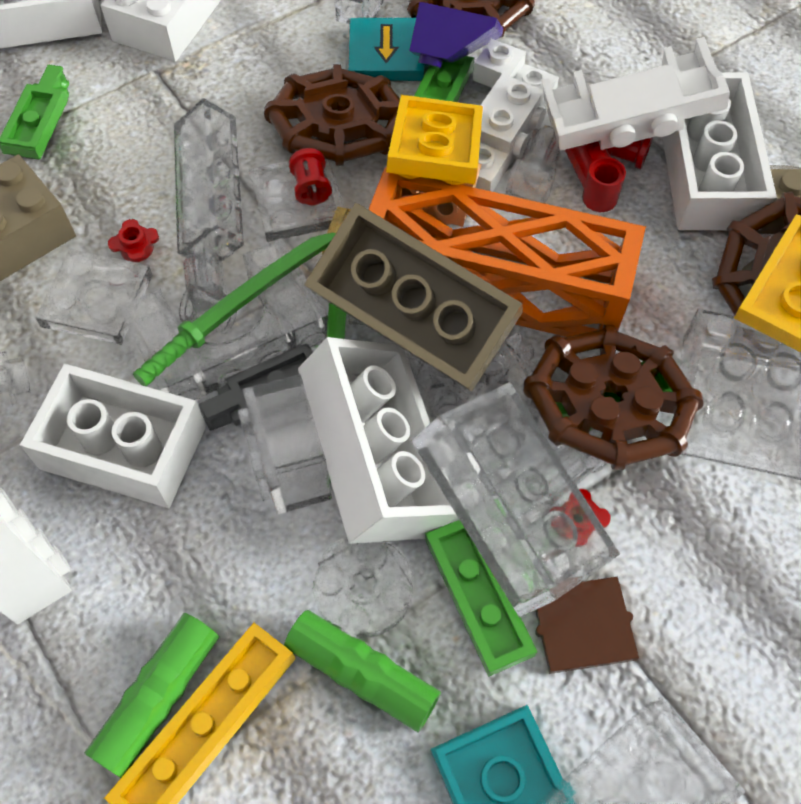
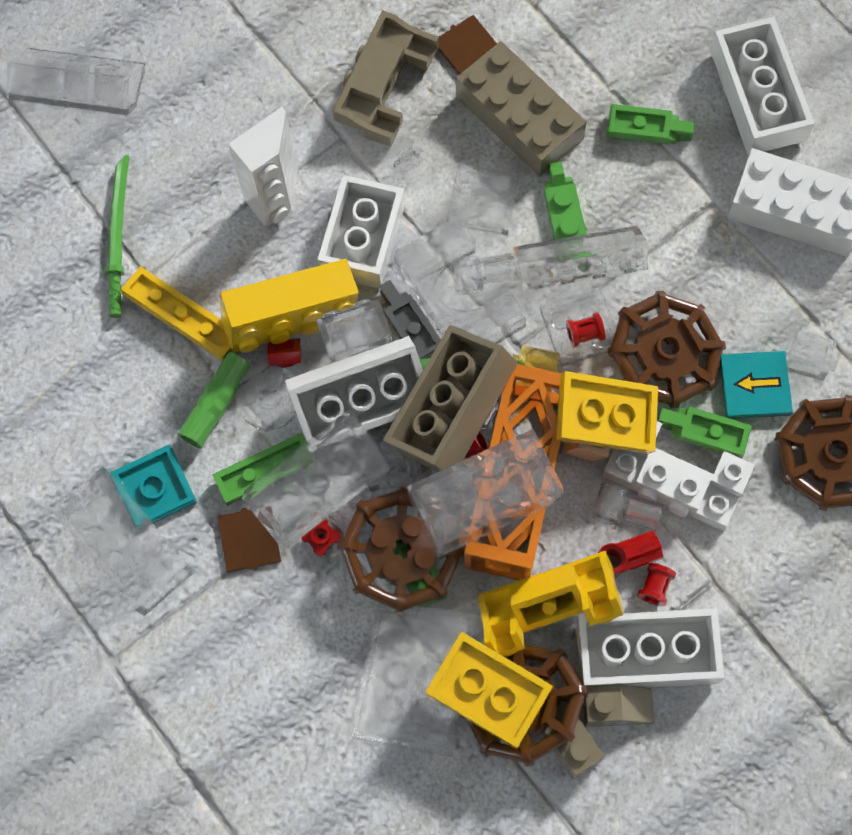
camera: 90 degrees right, 10 degrees up
bright green axle [84,613,219,778] -> none
red plate [108,219,159,262] -> none
bright green sword [133,233,336,387] -> none
dark purple slope [409,2,503,68] -> none
white bracket [542,37,730,151] -> none
none -> yellow brick [220,258,359,353]
none -> red plate [267,338,302,368]
none -> clear brick [407,429,564,558]
none -> yellow bracket [478,551,623,656]
none -> bright green hinge [544,161,588,249]

